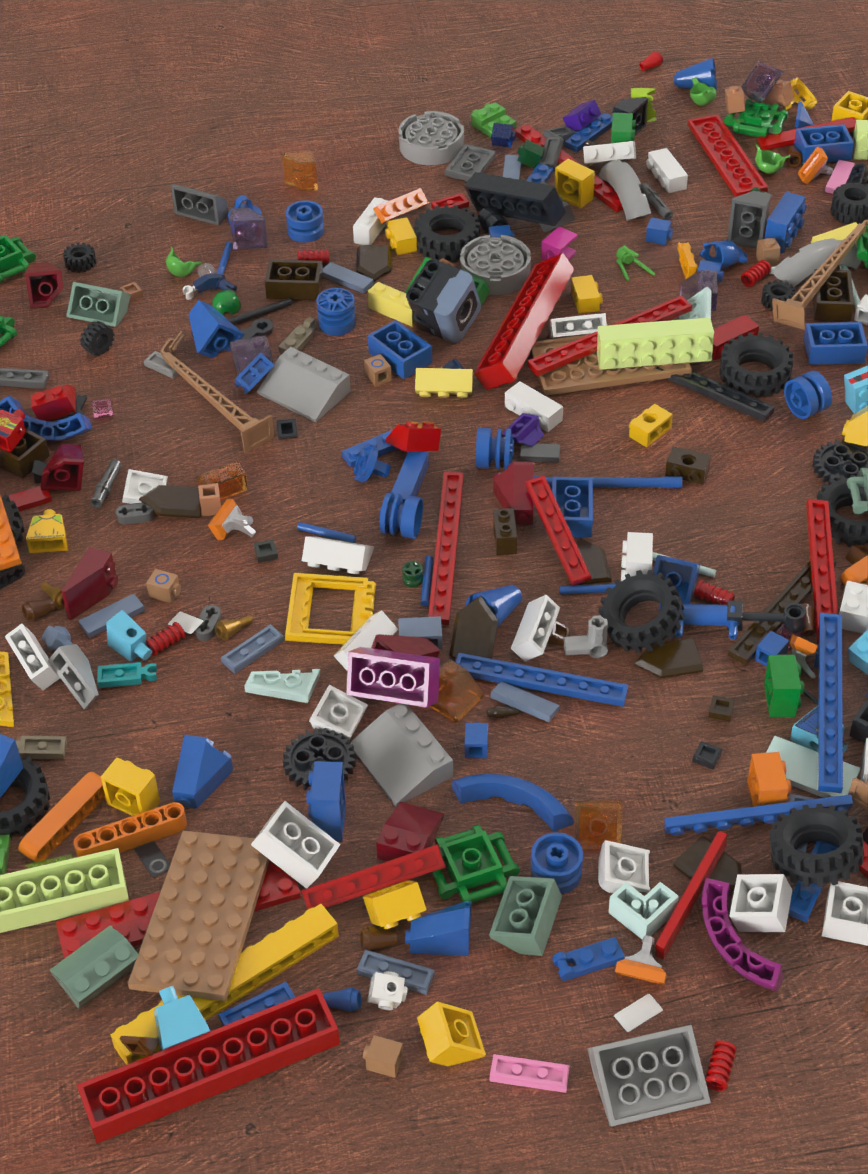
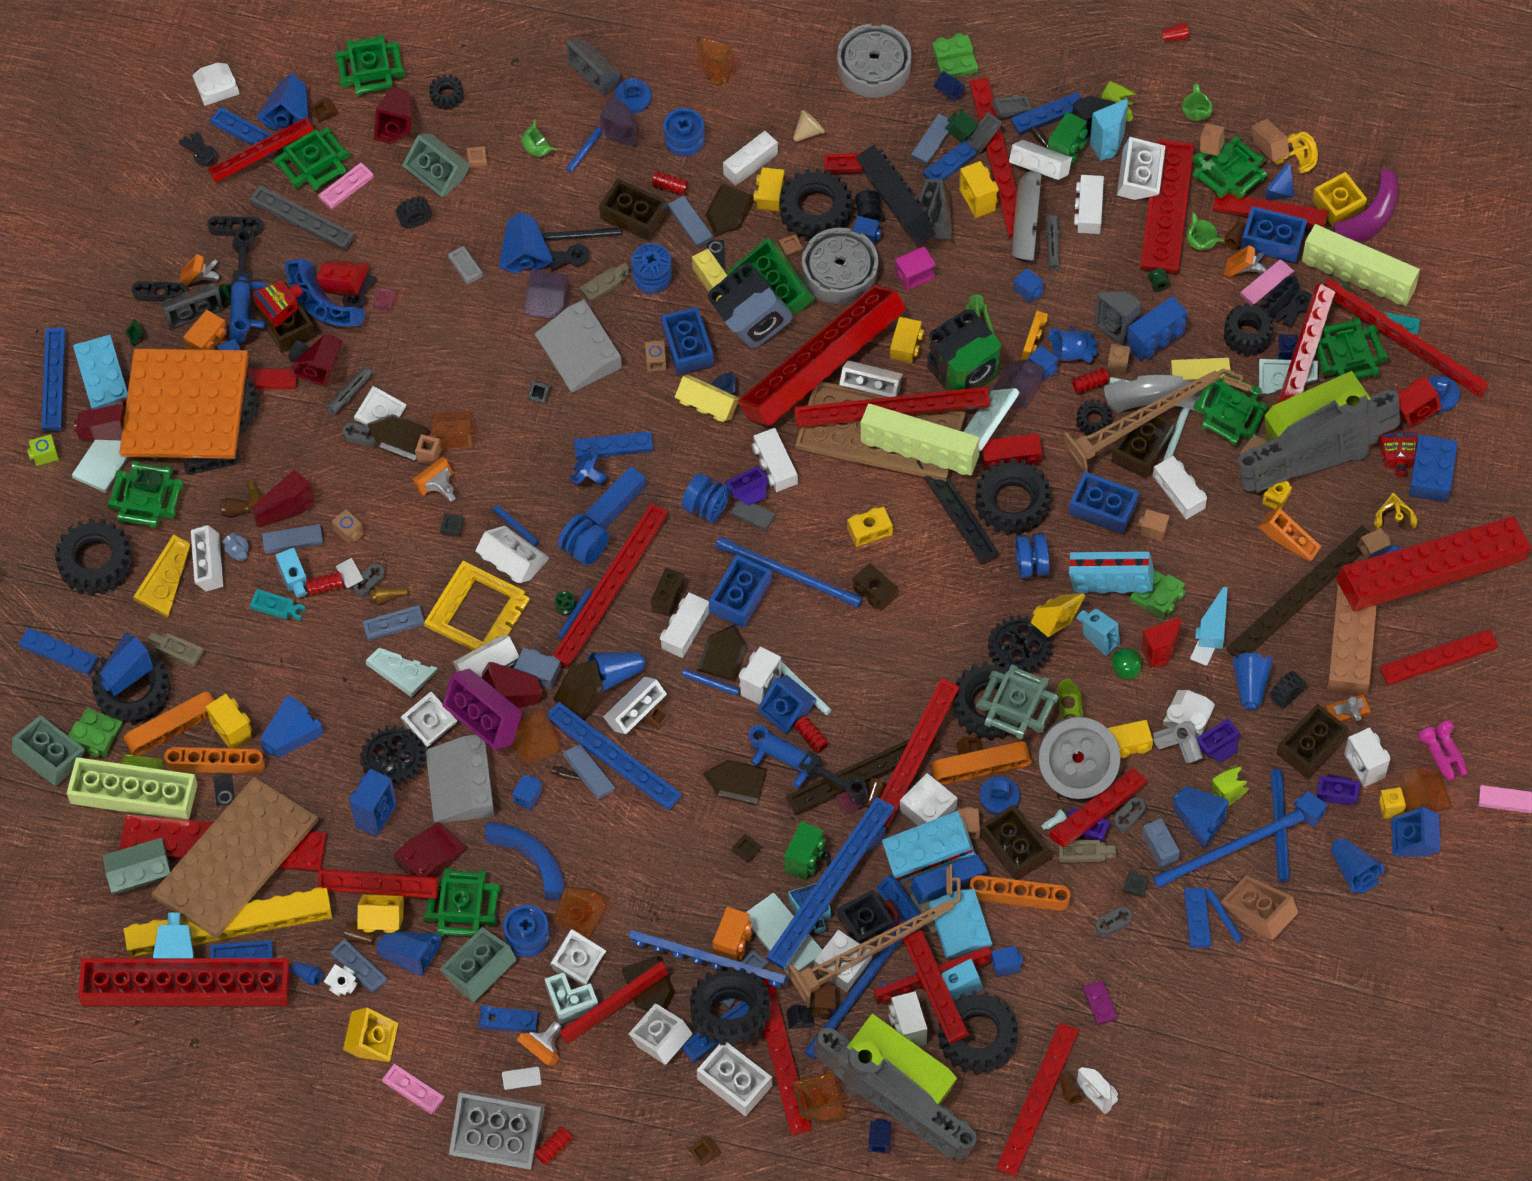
camera: 25 degrees right, 15 degrees up
yellow torso [26,509,68,553] -> none
light grey slope [48,644,99,710] -> none
reddish brown slope [119,1036,159,1055] -> none
medium nougat piece [160,331,275,454] -> none
dark blue arm [183,273,237,300] -> none
clear plate [198,263,215,277] -> none
green hair [212,290,242,315] -> none
blue hinge [234,352,274,394] -> none
white brick [251,801,340,888] -> none
medium nougat brick [363,1035,404,1078] -> none
plate [373,188,429,224] -> none
red slope [385,421,442,452] -> none
dark grey plate [445,144,496,181] -> none
dark red slope [493,462,534,524] -> none
red tile [525,475,591,586] -> none
dark purple brick [563,100,601,131] -> none
light grey piece [564,615,608,658] -> none
black tyre [598,570,685,653] -> none
blue cone [673,58,717,90] -> none
black tile [692,741,722,770] -> none
magenta brick [702,878,783,991] -> none
slope [741,61,783,103] -> none
blue brick [755,631,789,667] -> none
piece [789,634,818,679] -> none
none -> bright pink tile [318,163,374,210]
none -> white brick [660,593,710,658]
none -> tan hat [793,110,825,142]
none -> piece [927,309,1001,391]
none -> medium azure slope [1090,99,1128,161]
none -> white slope [1117,137,1165,200]

